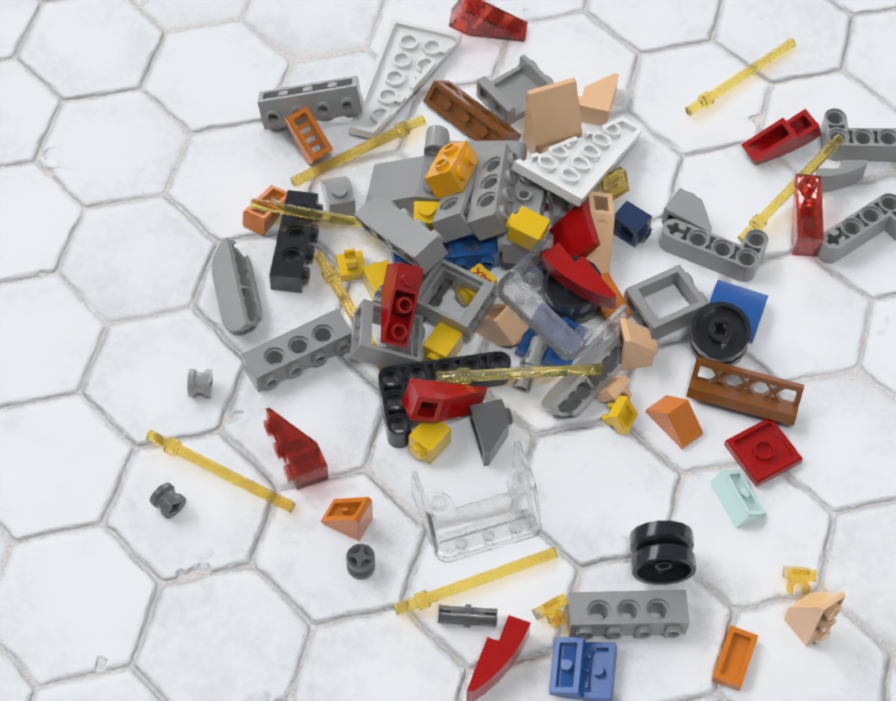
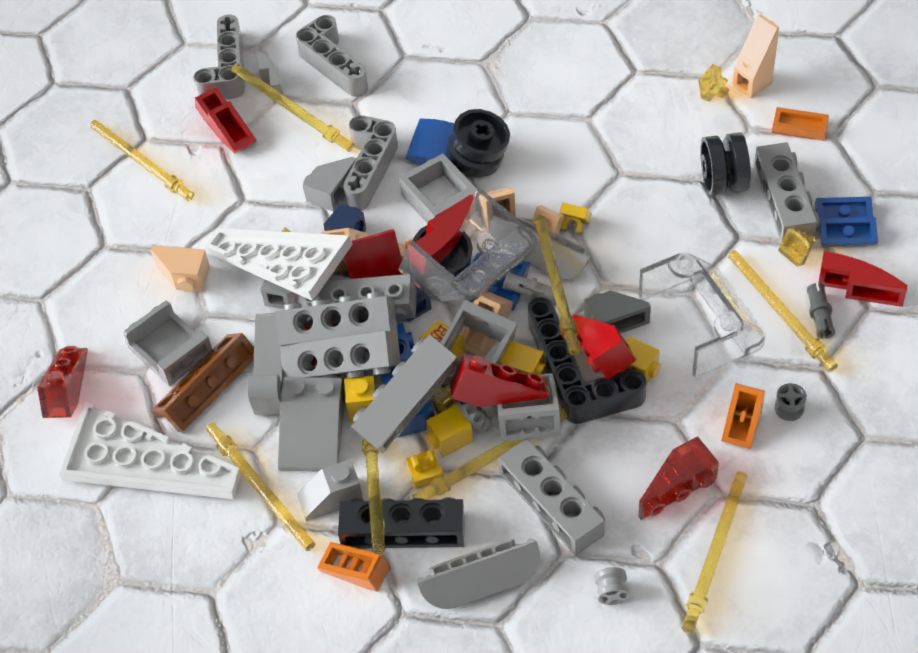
camera: 90 degrees left, 5 degrees down
dark grey wheel [149,482,186,519] -> none
light grey brick [257,75,364,130] -> none
orange slope [285,106,334,165] -> none
light orange brick [424,140,479,199] -> none
yellow brick [505,206,550,253] -> none
light nougat slope [523,77,582,155] -> none
orange slope [645,395,703,450] -> none
dark orange fence [686,356,805,426] -> none
light aqua slope [710,469,767,528] -> none
red tile [724,419,803,487] -> none
clear red slope [791,174,824,257] -> none

